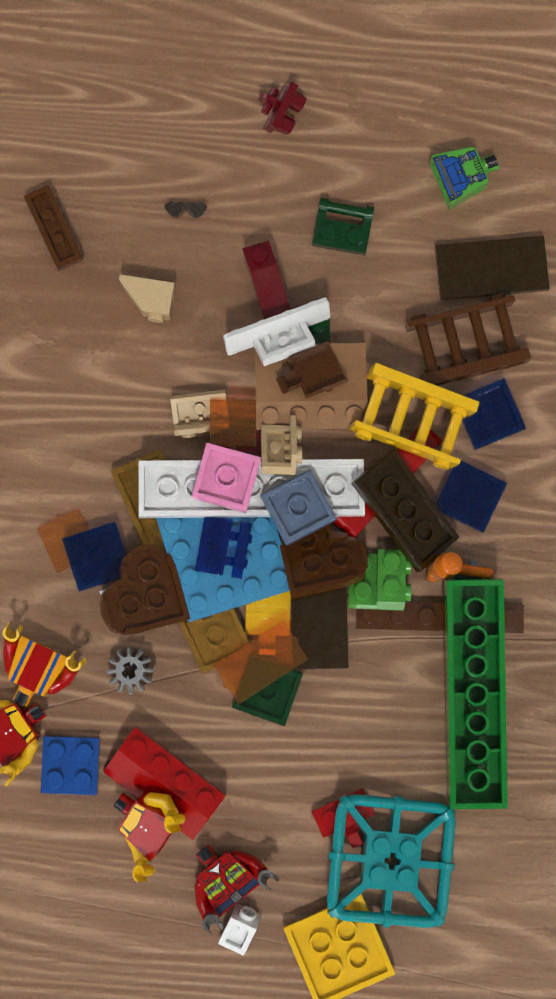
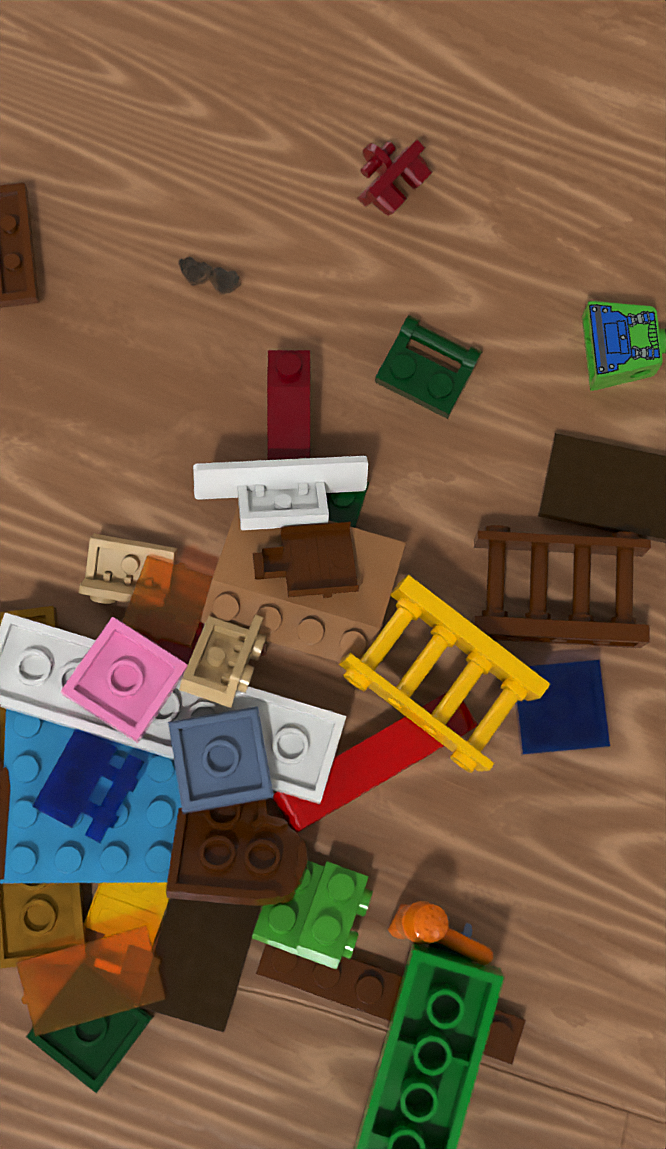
camera: 20 degrees right, 5 degrees down
tan slope [119,274,176,323] -> none
dark brown tile [351,449,460,572] -> none
clear blue plate [435,461,507,534] -> none

